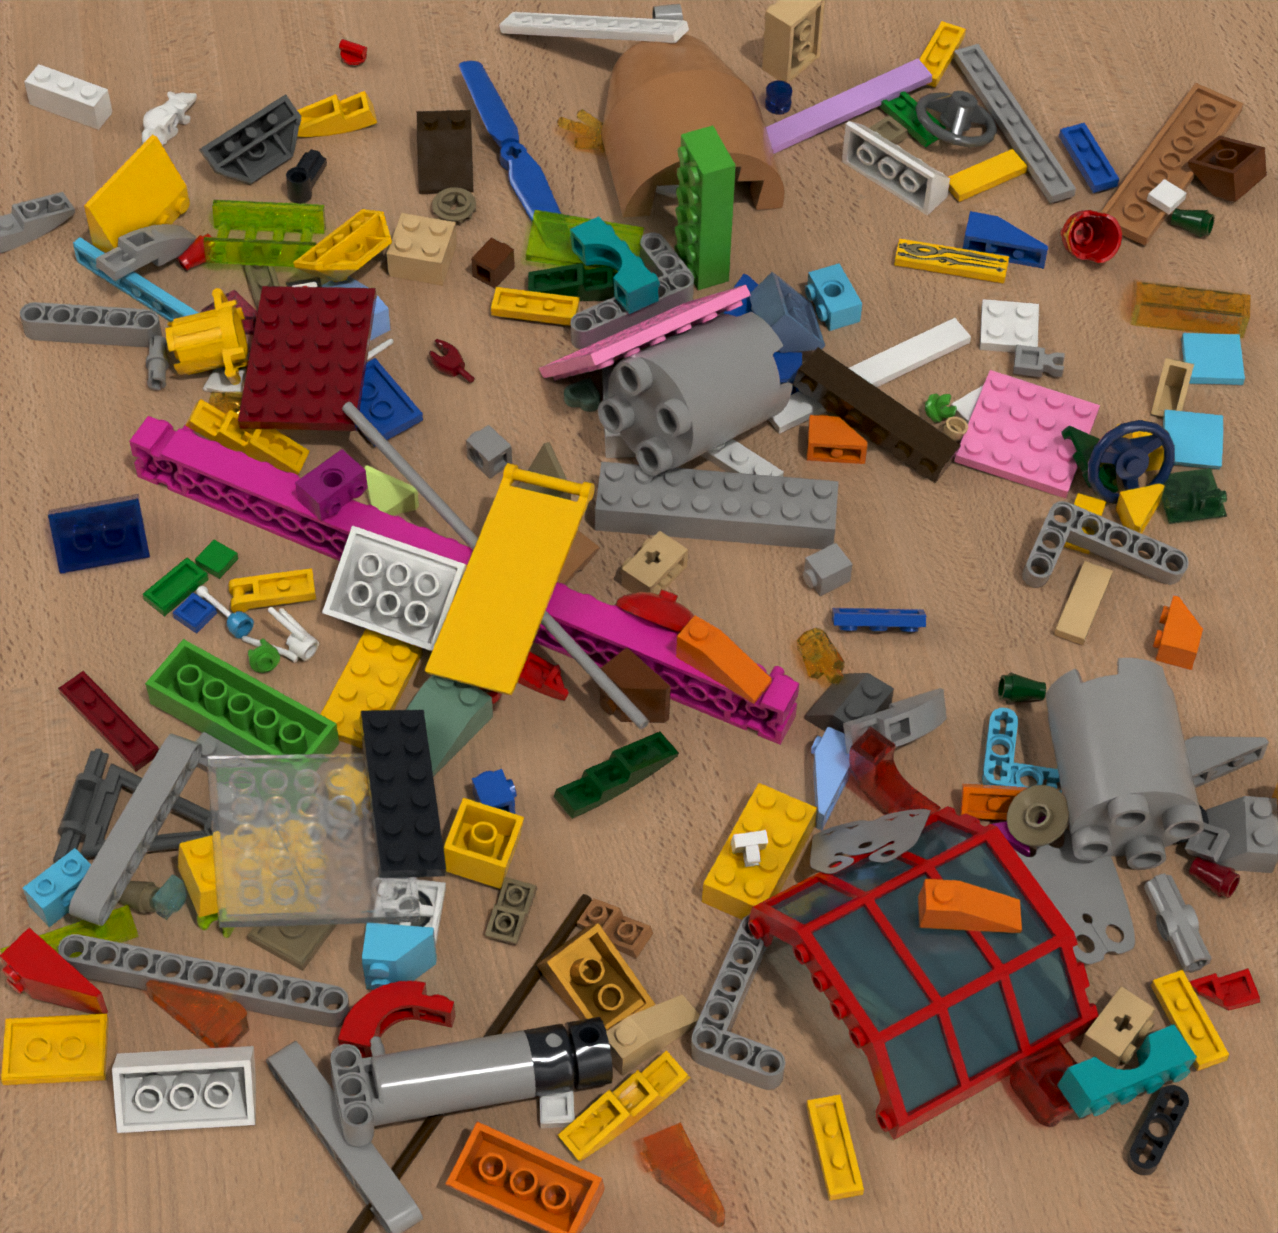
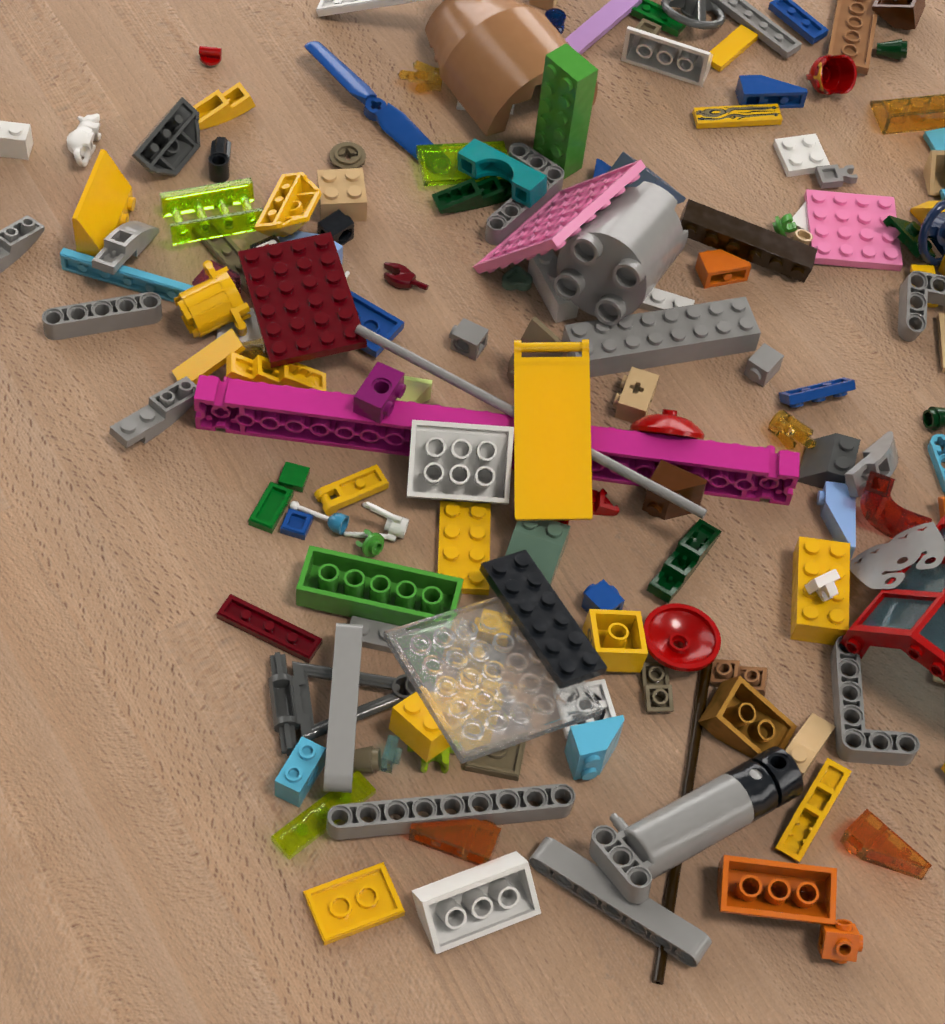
camera: 25 degrees left, 0 degrees up
red slope [0,927,108,1014] -> none
clear blue slope [48,494,150,574] -> none
light grey pin [146,336,169,390] -> none
red cone [177,233,220,271] -> none
red arch [338,981,456,1058] -> none
dark brown slope [416,110,474,194] -> none
reddish brown brick [471,237,515,289] -> none
yellow plate [491,287,580,326] -> none
white tile [539,1090,575,1128] -> none
orange slope [676,615,772,704] -> none
white tile [768,318,971,434] -> none
medium azure brick [805,263,862,331] -> none
white tile [1147,179,1187,214] -> none
none -> light grey slope [109,376,197,448]
none -> yellow tile [172,328,246,384]
none -> black brick [317,209,354,246]
none -> red dish [643,603,721,672]

